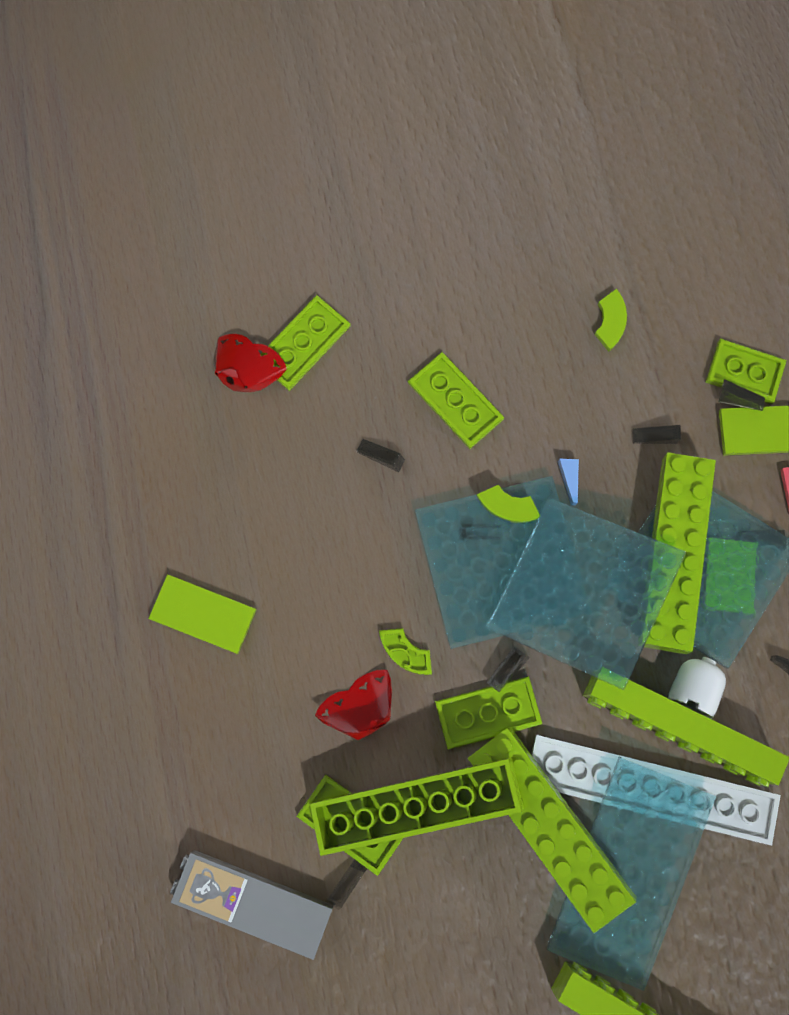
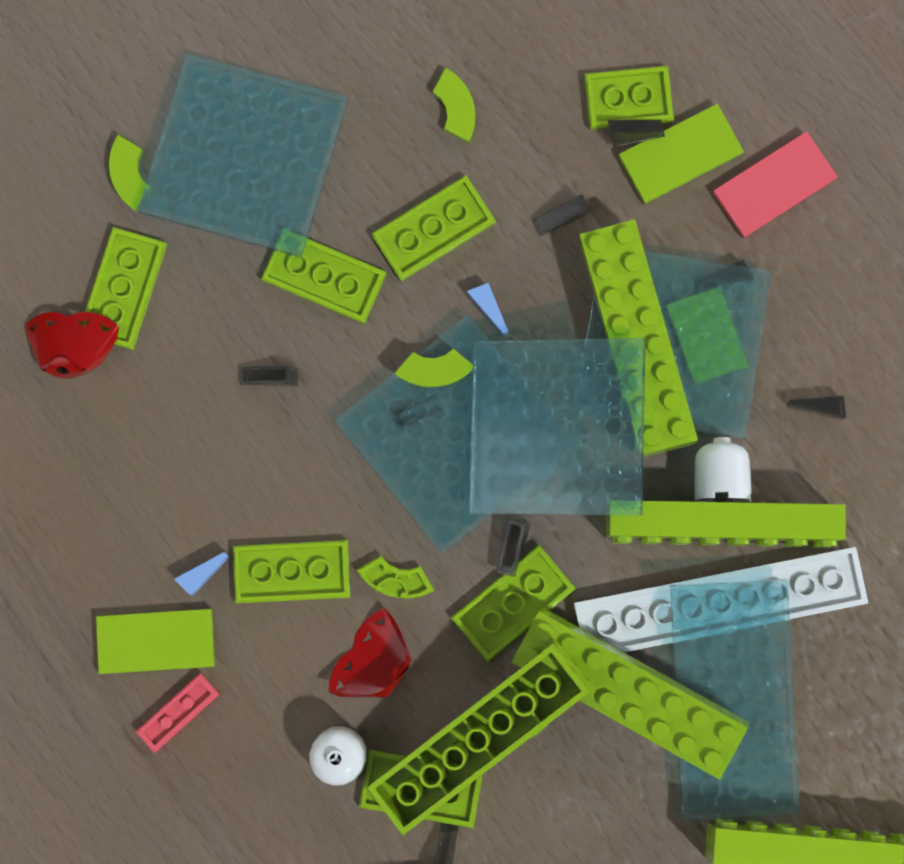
camera: 25 degrees left, 5 degrees up
none -> lime tile [109,135,151,212]
none -> coral tile [135,673,220,753]
none -> clear light blue plate [138,54,348,258]
none -> light blue piece [174,552,230,596]
none -> lime tile [233,540,351,603]
none -> white cylinder [309,726,368,786]
none -> lime tile [371,175,496,282]

